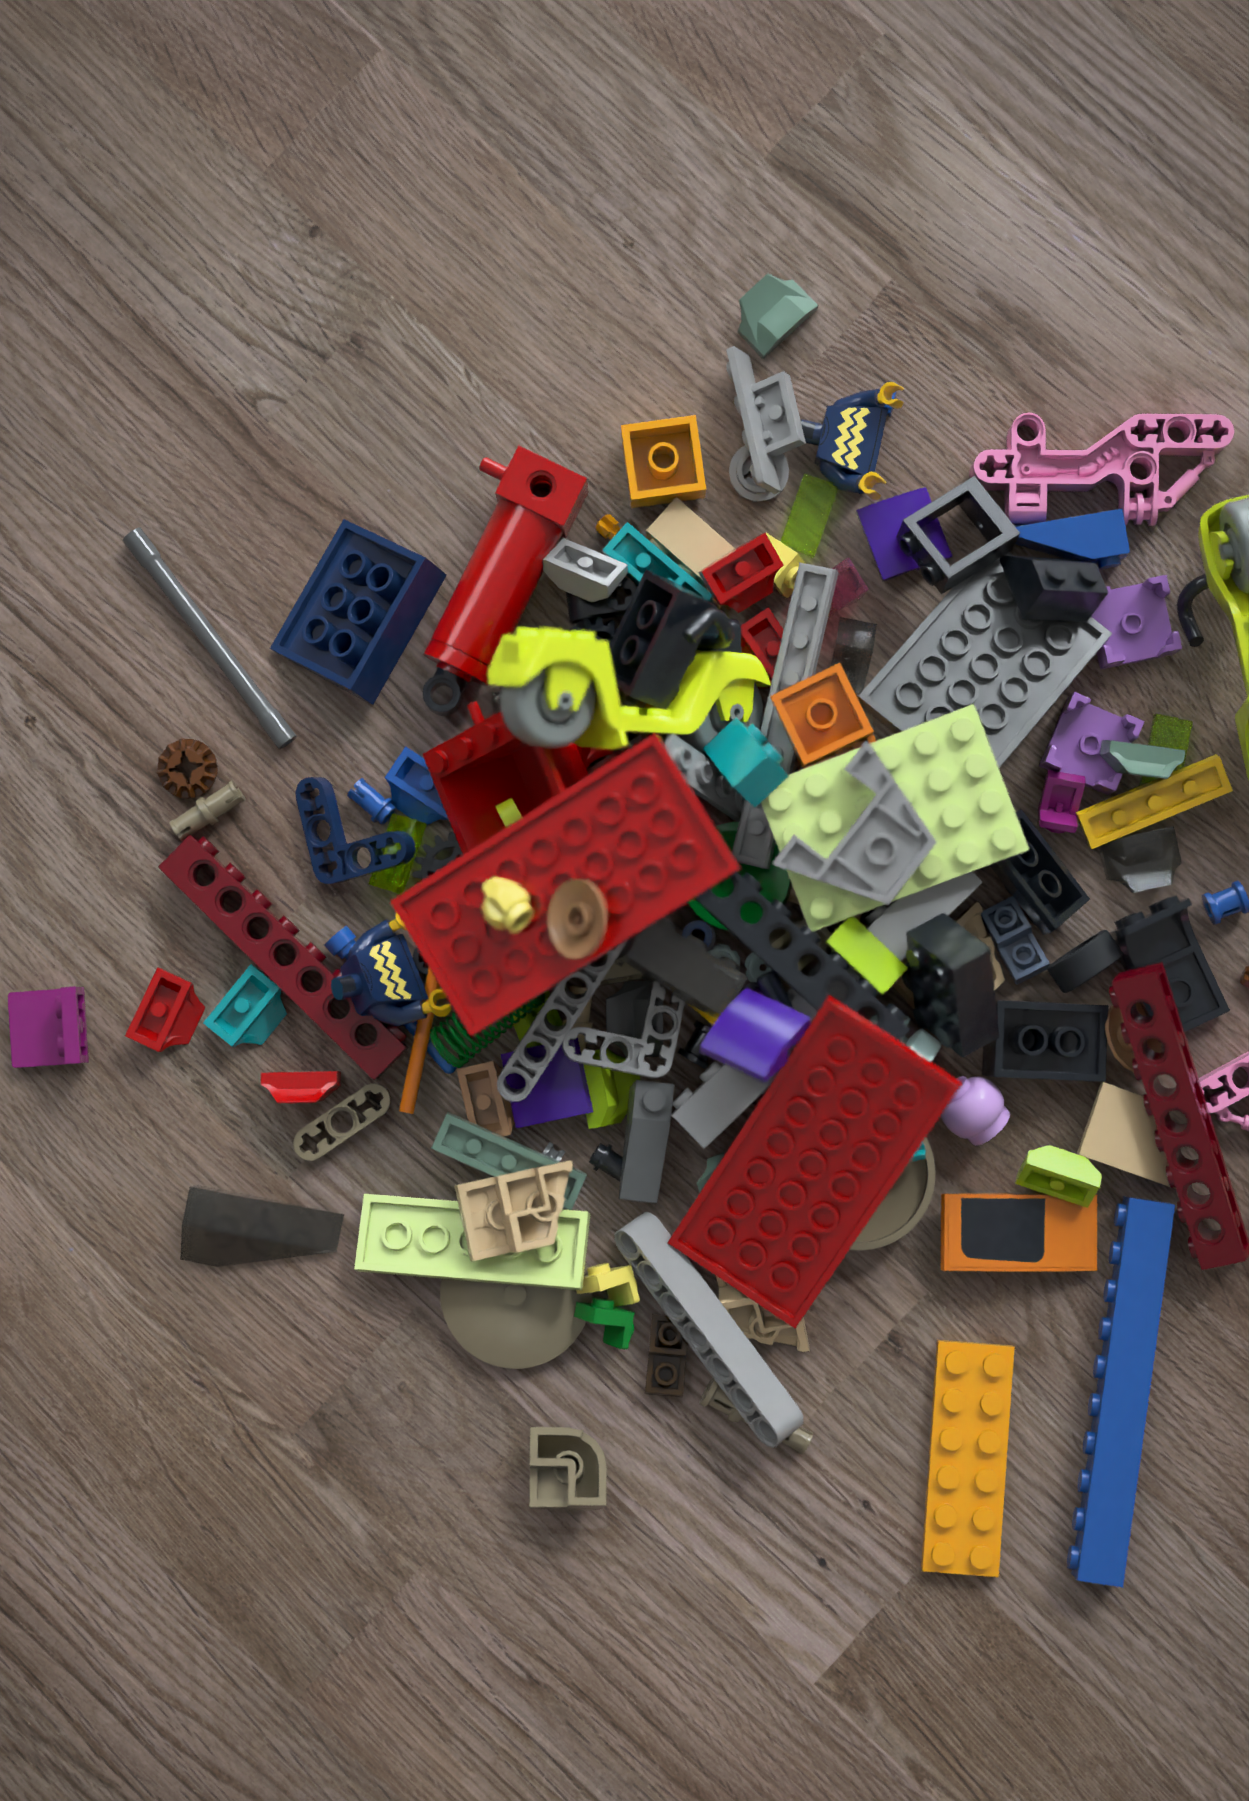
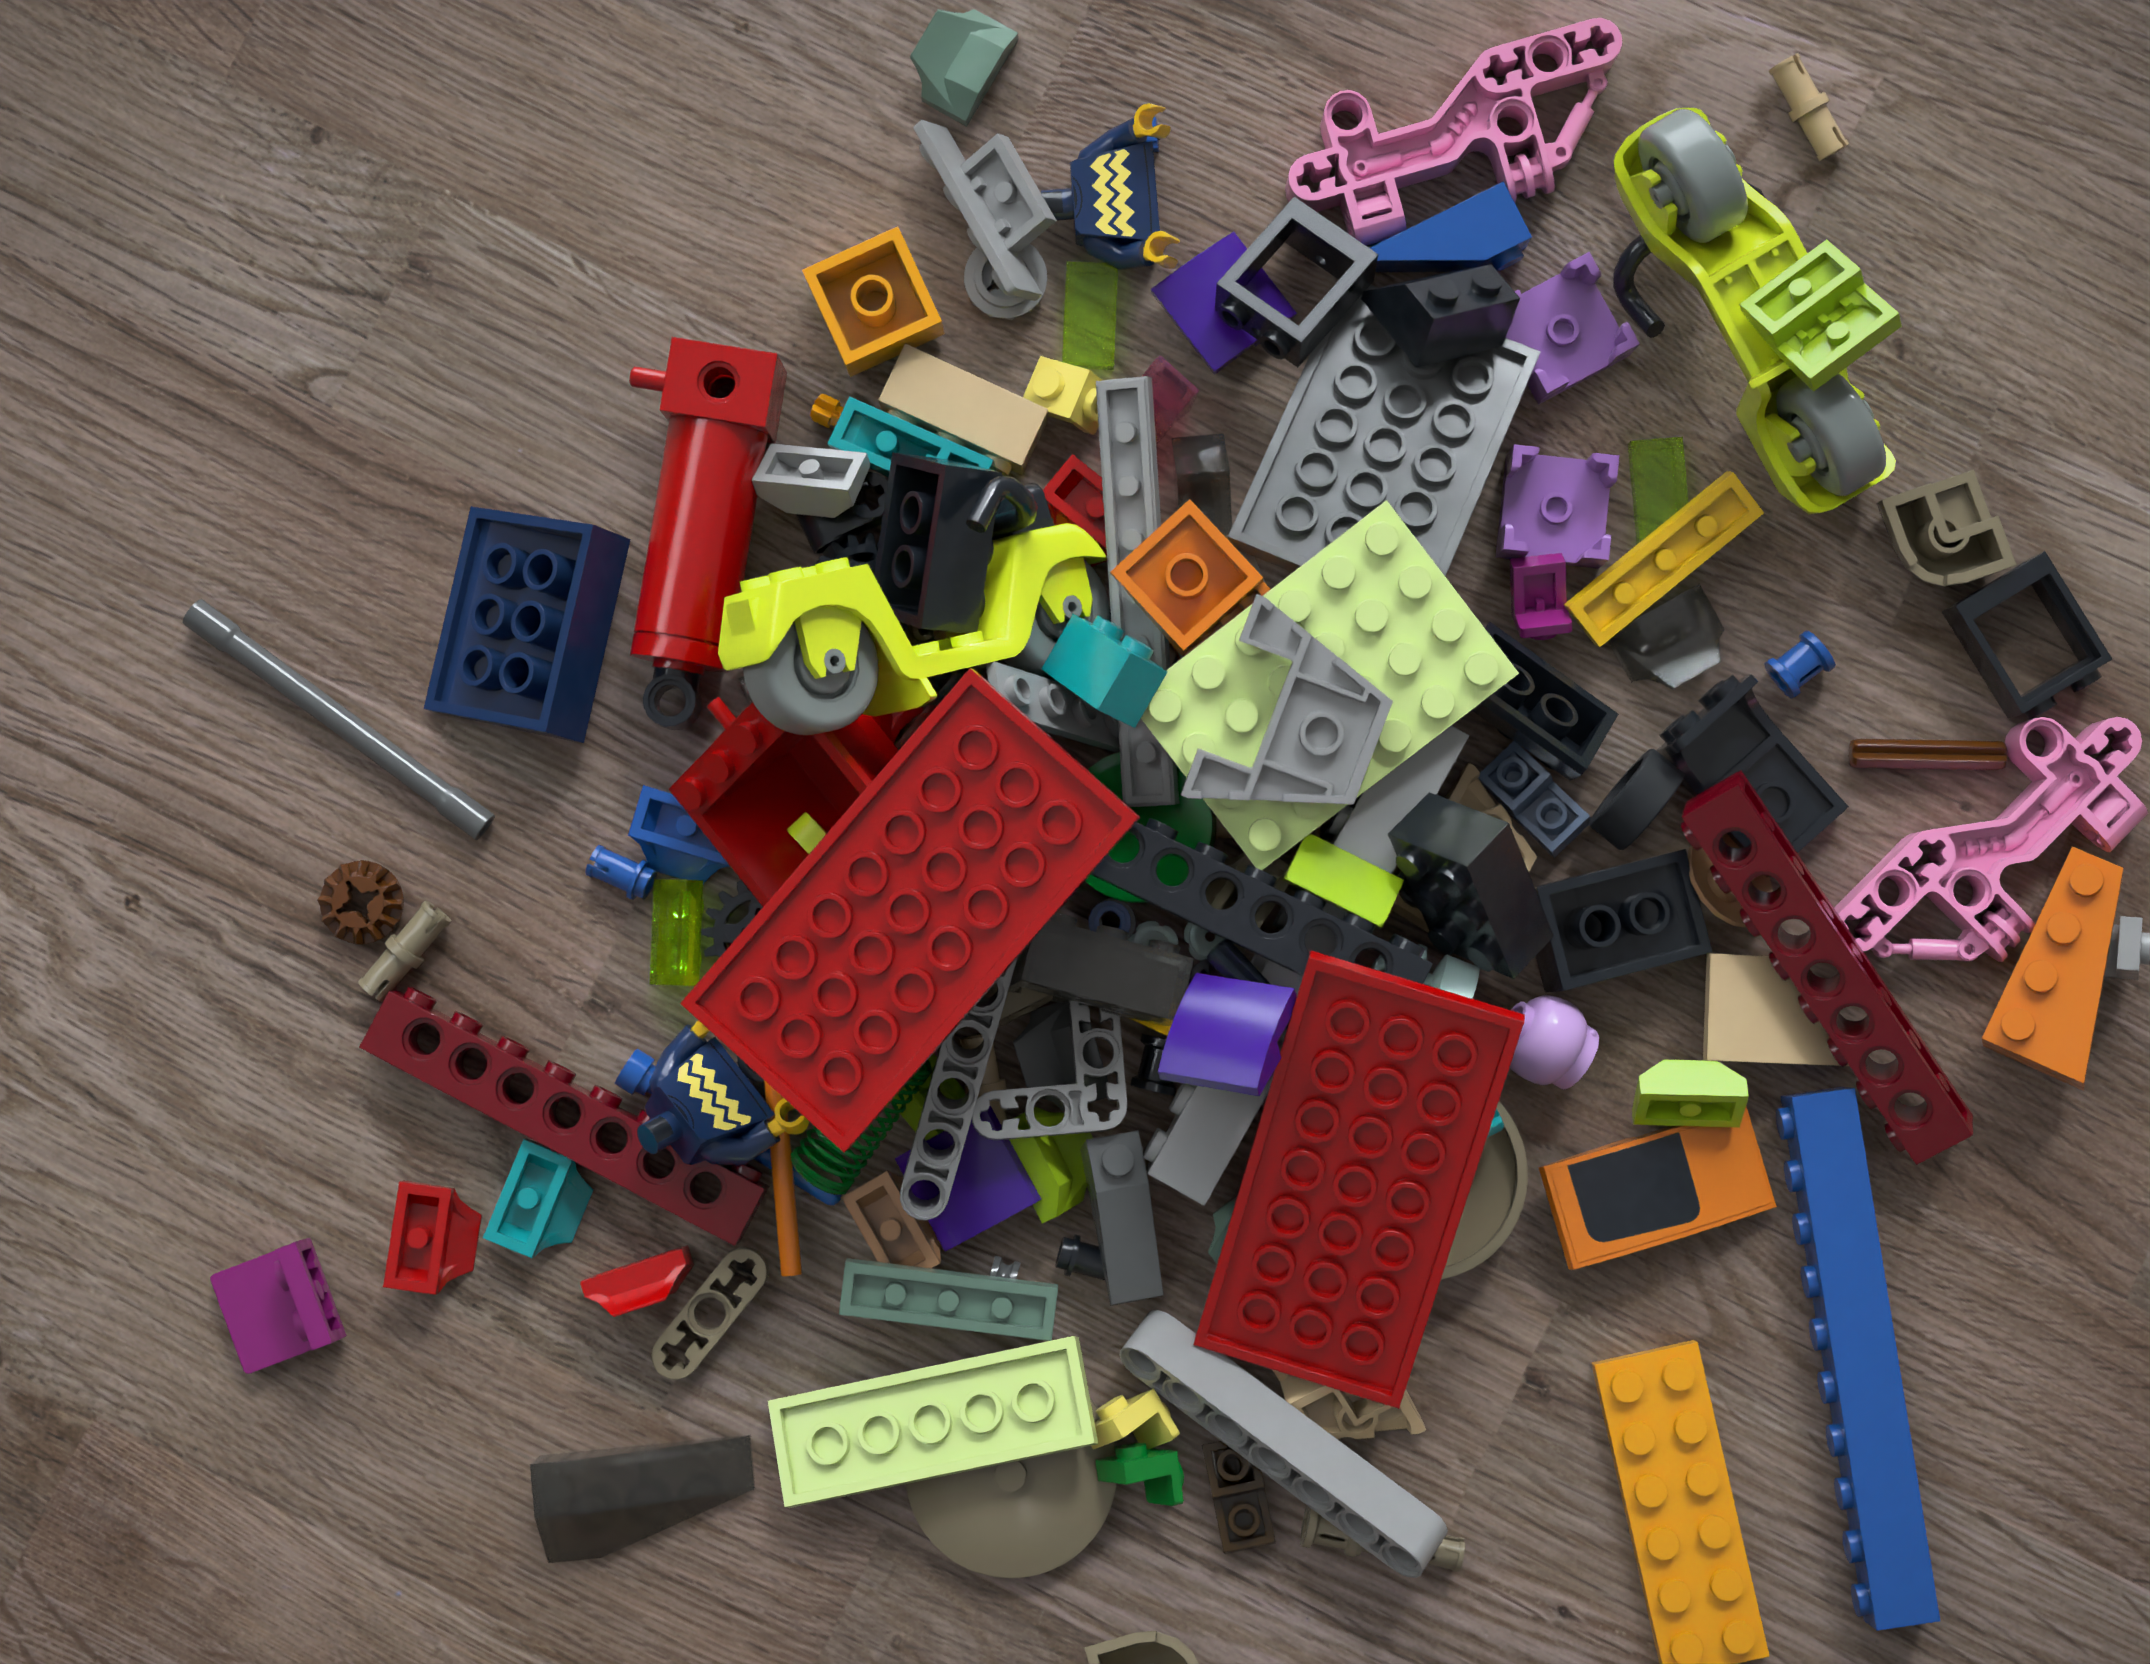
camera: 15 degrees left, 0 degrees up
dark blue beam [295,777,415,884] -> none
tan slope [454,1160,573,1261] -> none
light yellow rock [481,878,534,933] -> none
medium nougat dish [548,879,607,959] -> none
red slope [698,533,784,613] -> none
sand green slope [1100,740,1185,779] -> none

